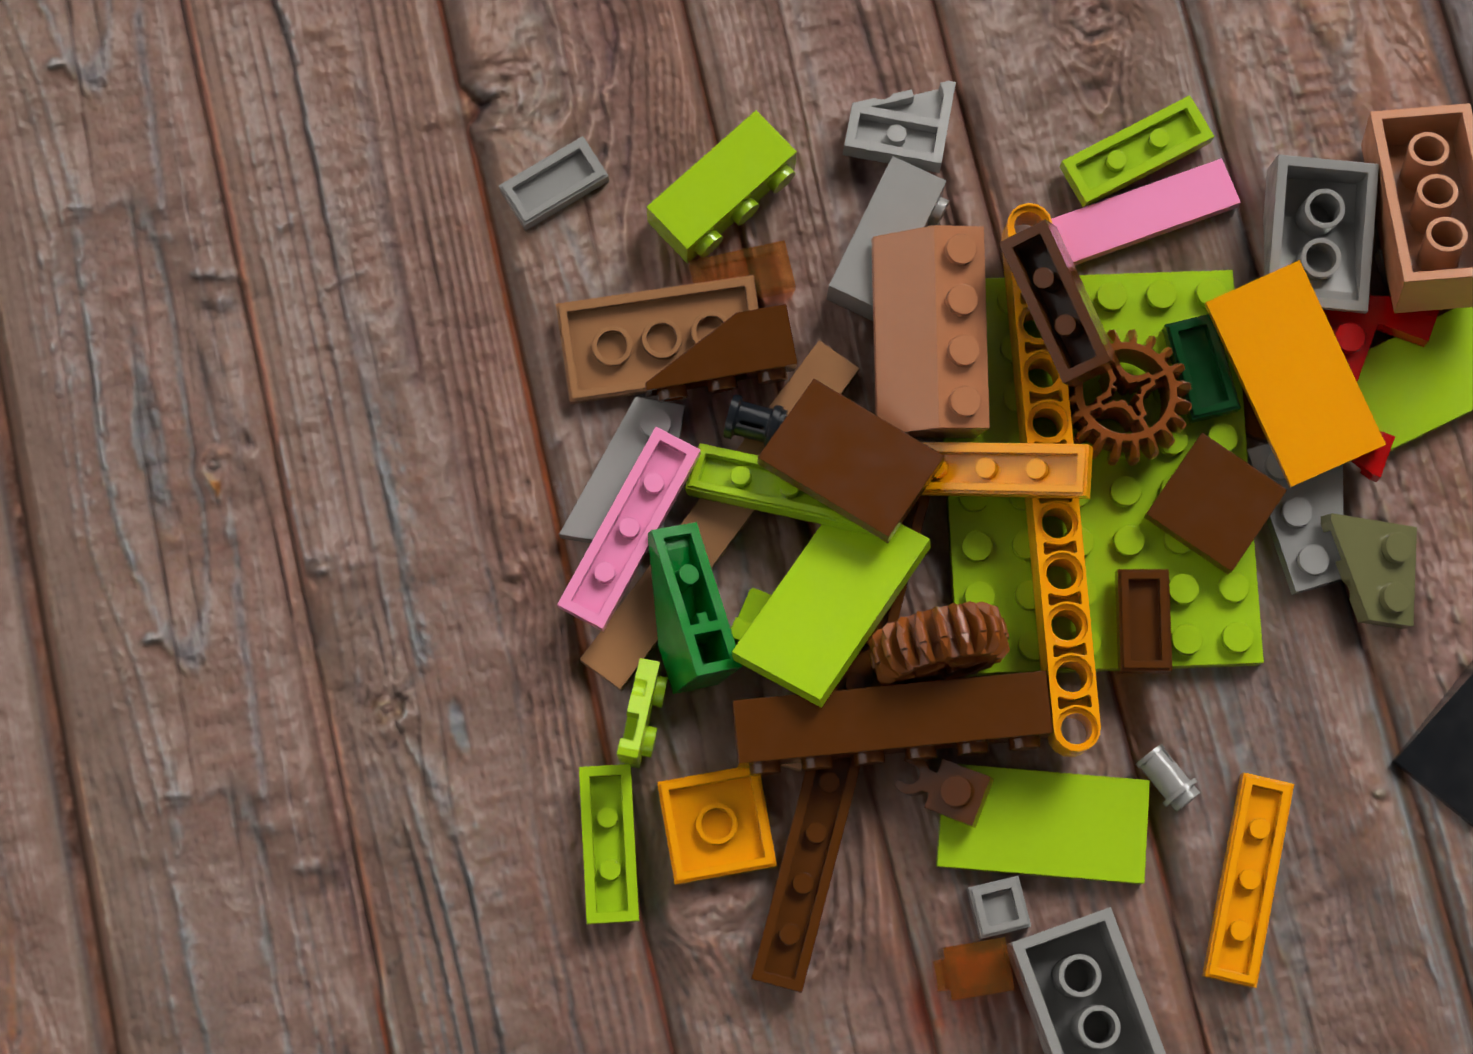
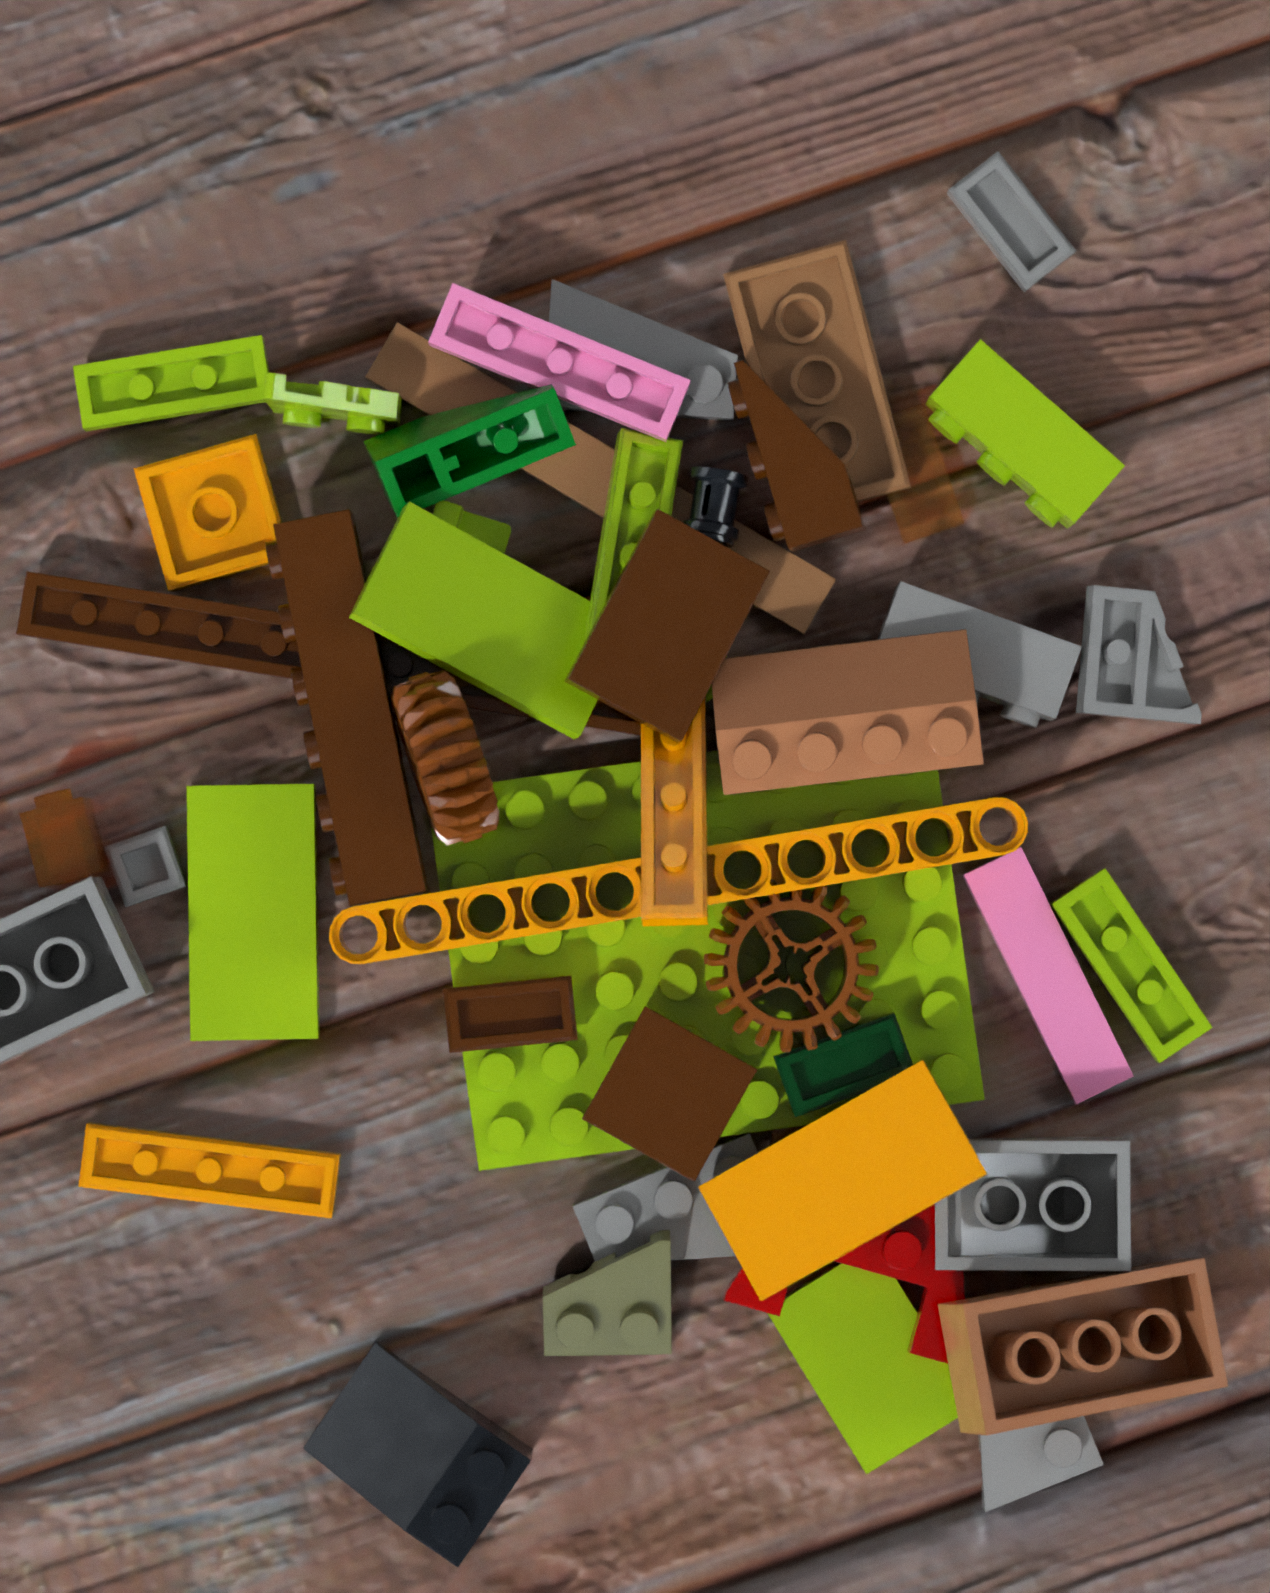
camera: 85 degrees right, 10 degrees up
reddish brown plate [894,756,994,828] -> none
reddish brown brick [999,219,1121,387] -> none
light grey pin [1136,744,1200,812] -> none

